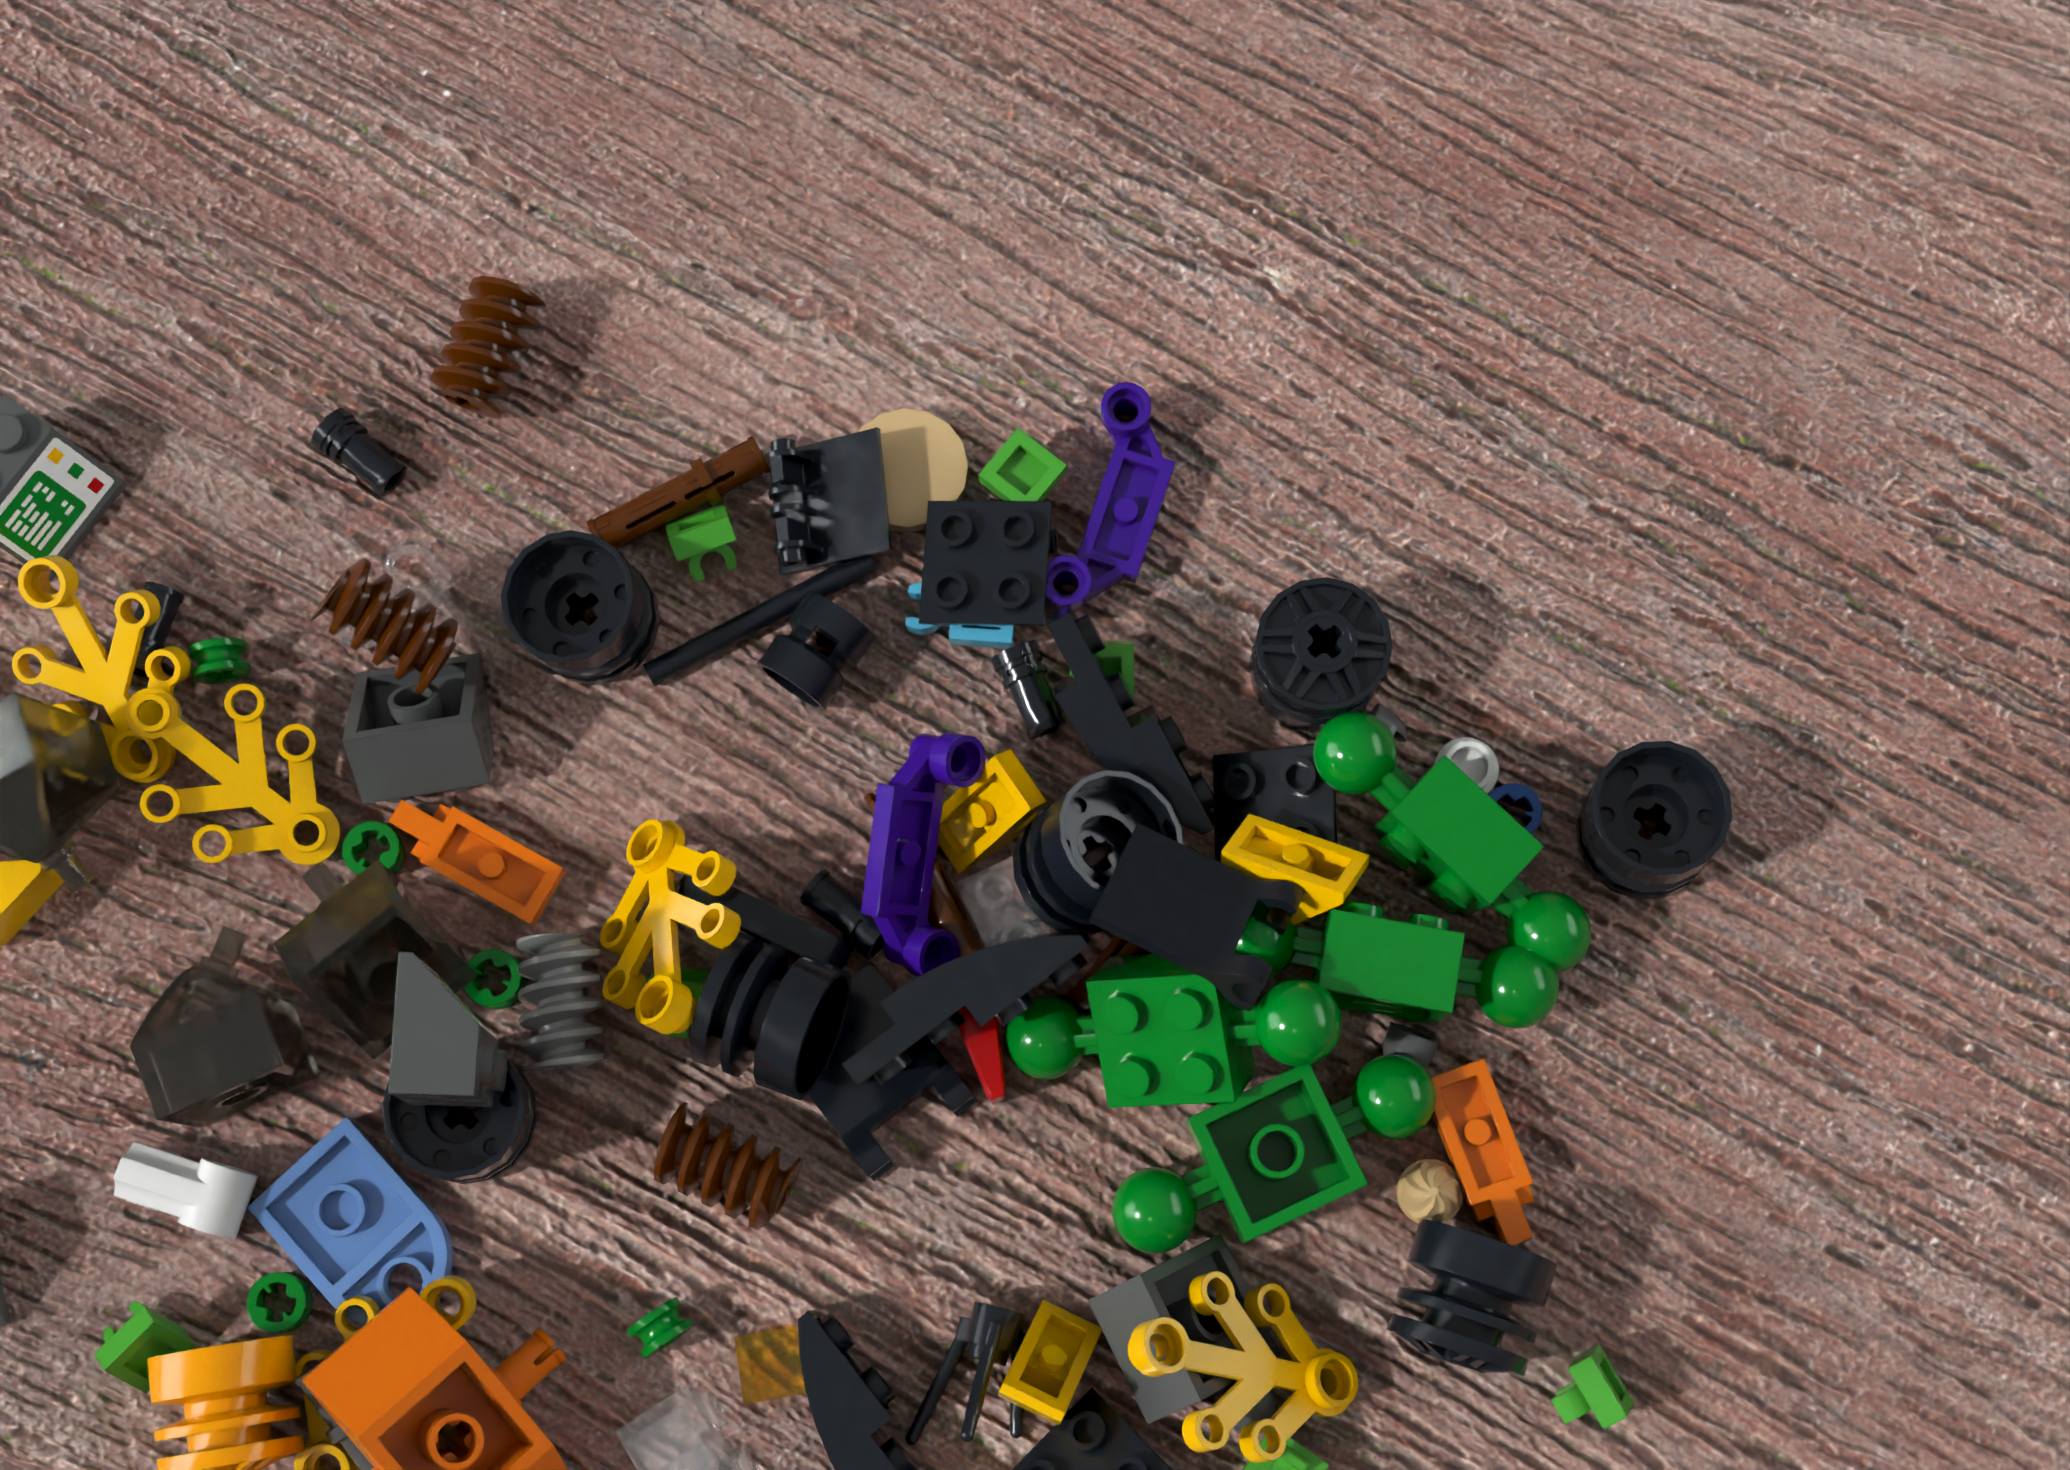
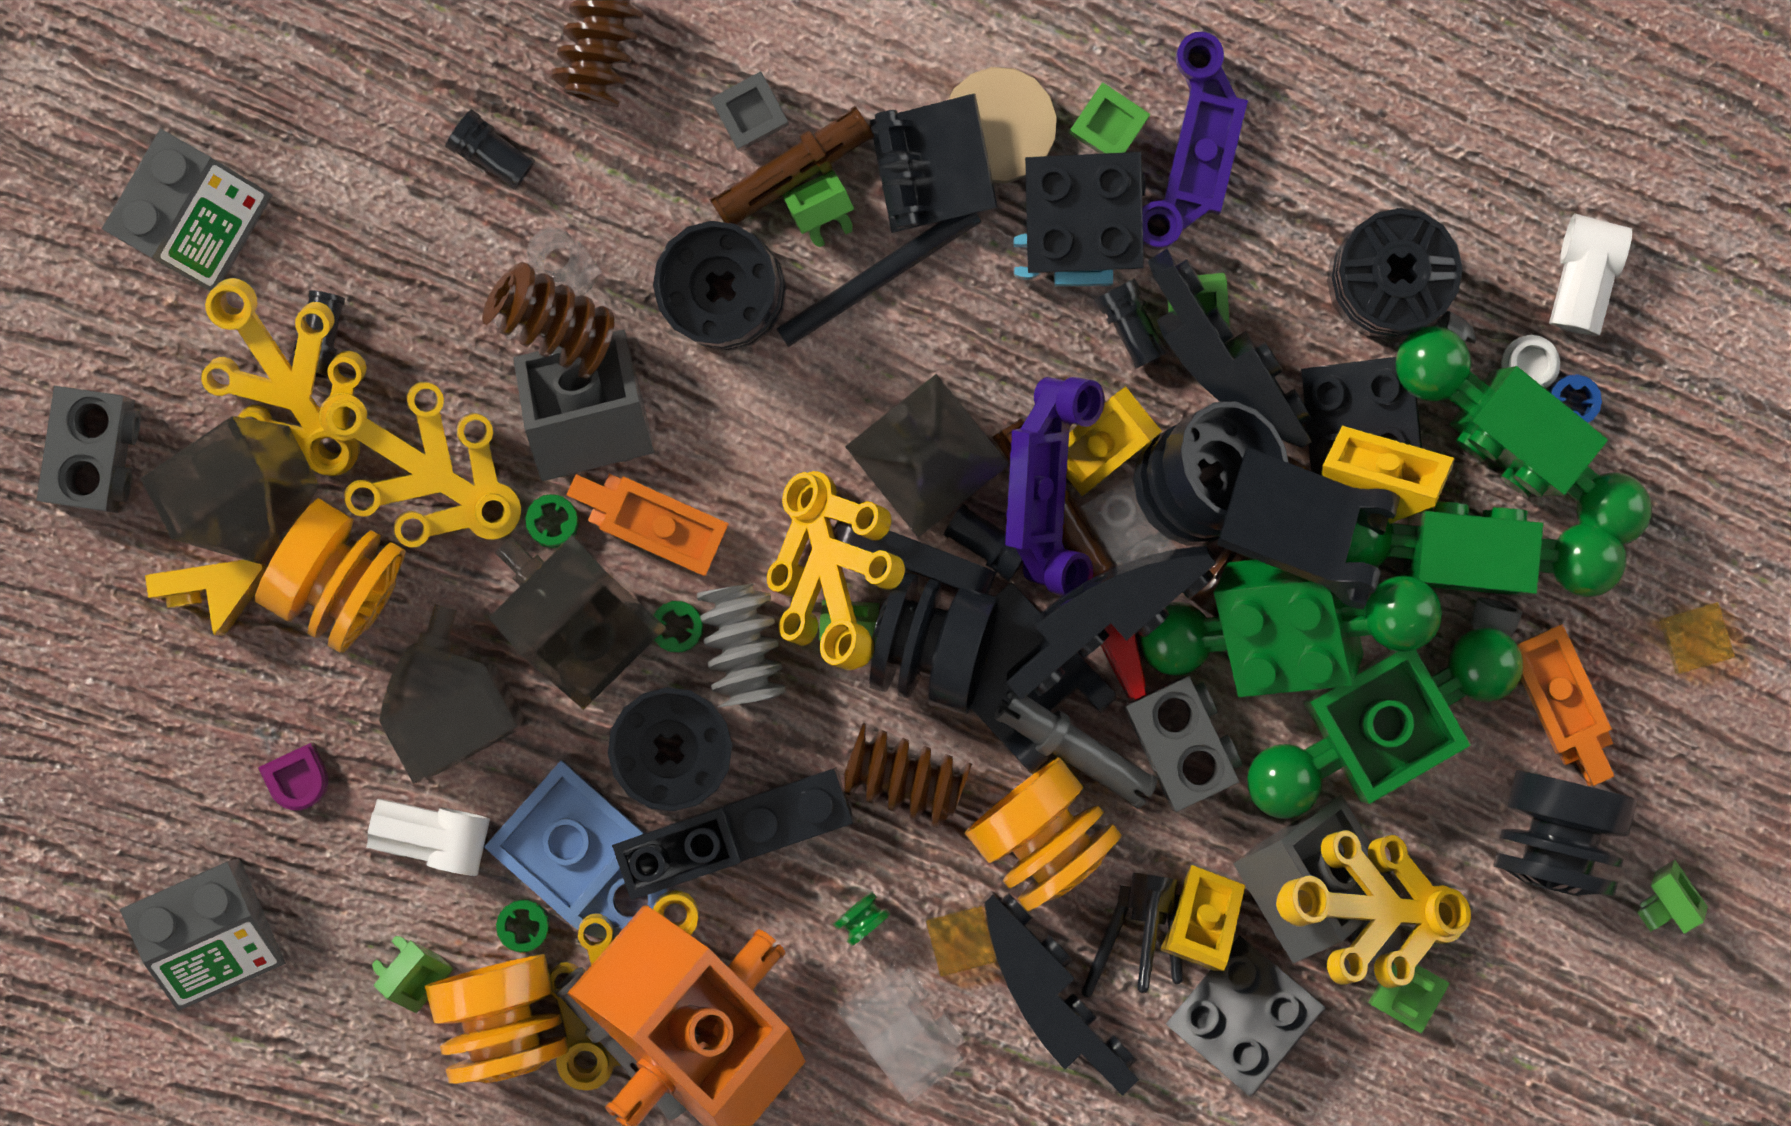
camera: 15 degrees left, 10 degrees up
green bush [188,637,251,684] -> none
dark grey slope [388,952,507,1107] -> none
black wheel [757,591,875,711] -> none
tan plate [1396,1159,1463,1224] -> none
black wheel [1576,741,1732,899] -> none
none -> light orange wheel [255,498,406,653]
none -> magenta tile [258,742,328,810]
none -> black slope [612,767,855,900]
none -> dark grey plate [710,71,789,152]
none -> clear smoke piece [845,374,1009,540]
none -> light orange wheel [964,757,1122,912]
none -> dark grey pin [994,689,1157,809]
none -> dark grey brick [1123,676,1243,812]
none -> white piece [1549,213,1632,336]
none -> clear yellow tile [1659,602,1735,674]

